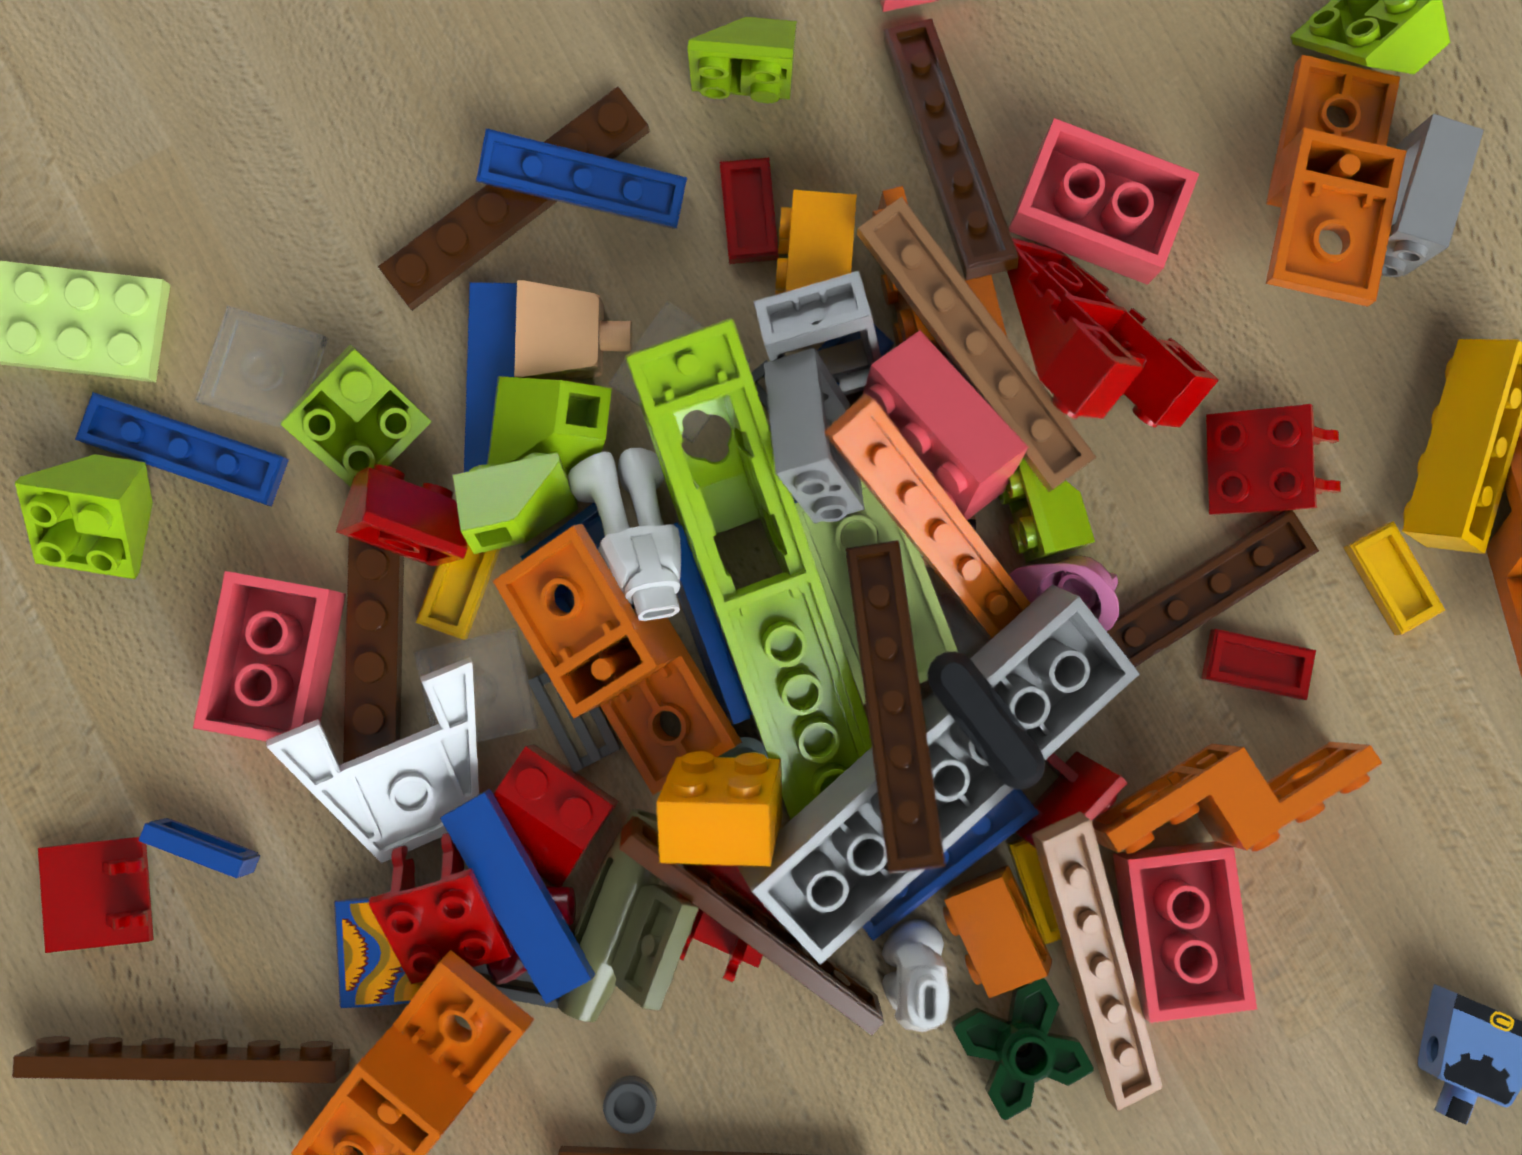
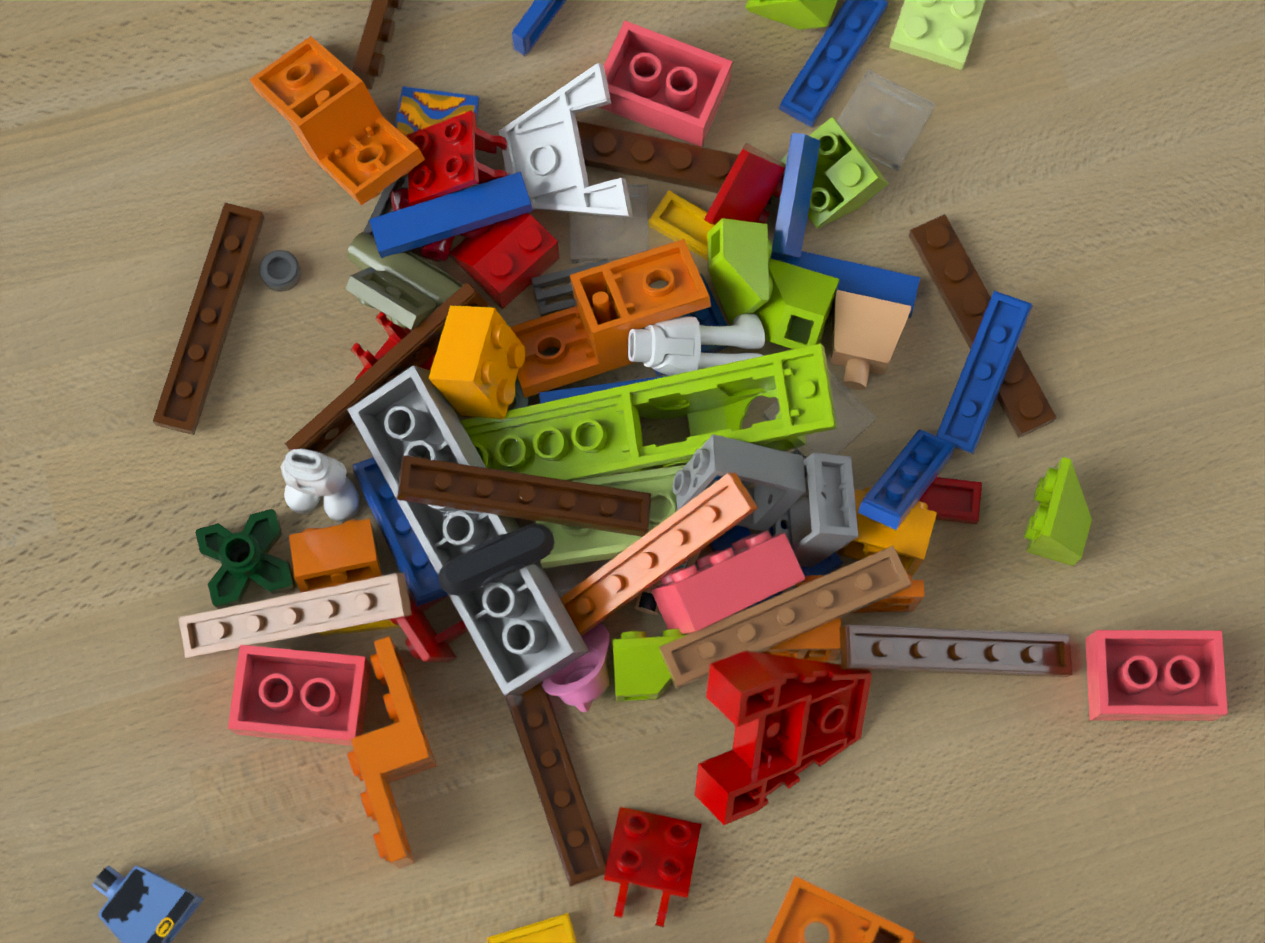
camera: 105 degrees right, 10 degrees down
coral brick [1008,118,1199,285] -> none
red tile [1201,629,1316,700] -> none
none -> blue tile [772,133,820,258]
none -> blue tile [858,429,955,530]

